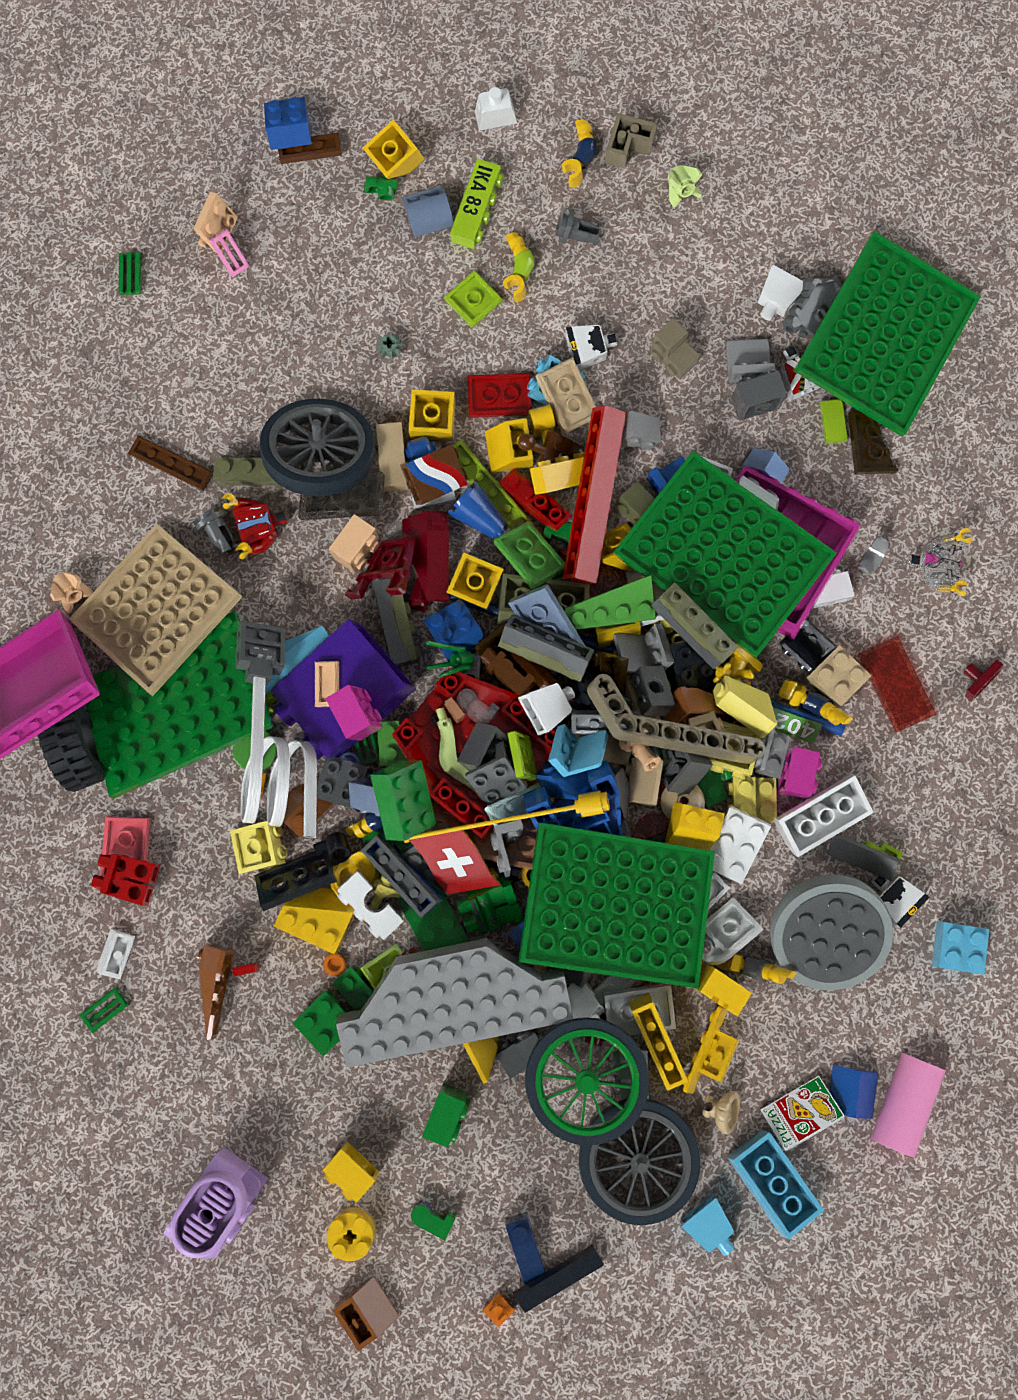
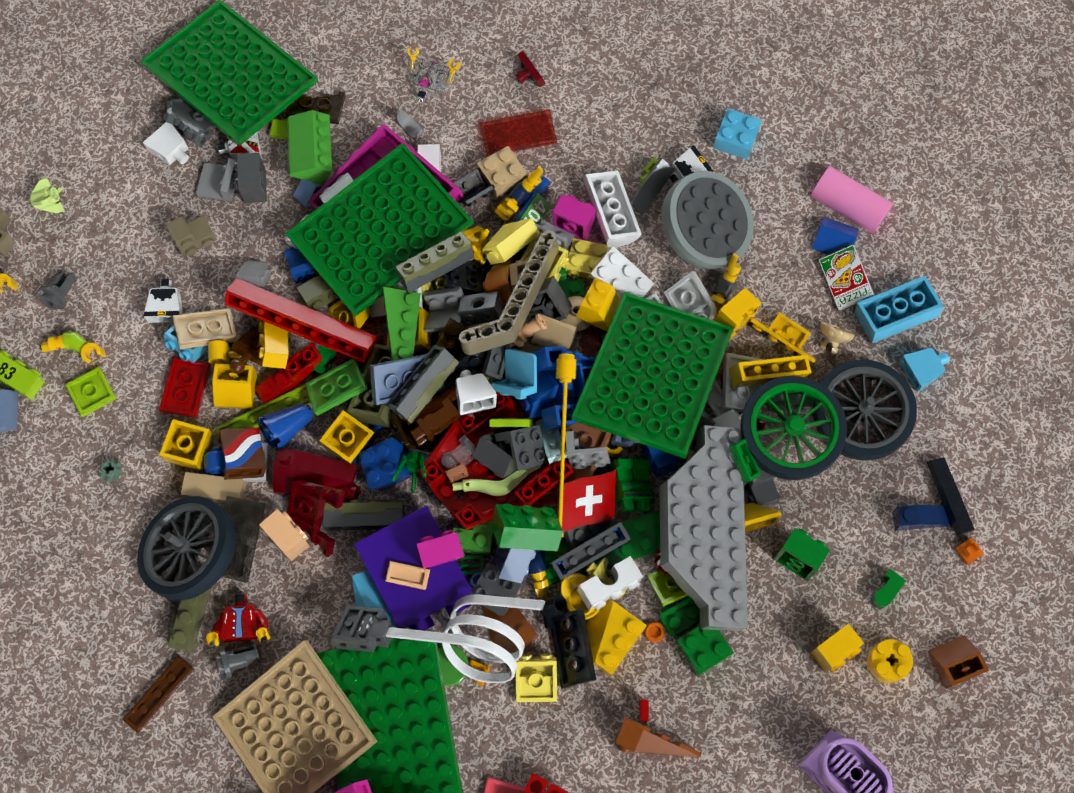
camera: 80 degrees left, 10 degrees down
none -> bright green slope [287,110,332,185]
none -> green tile [729,438,761,483]

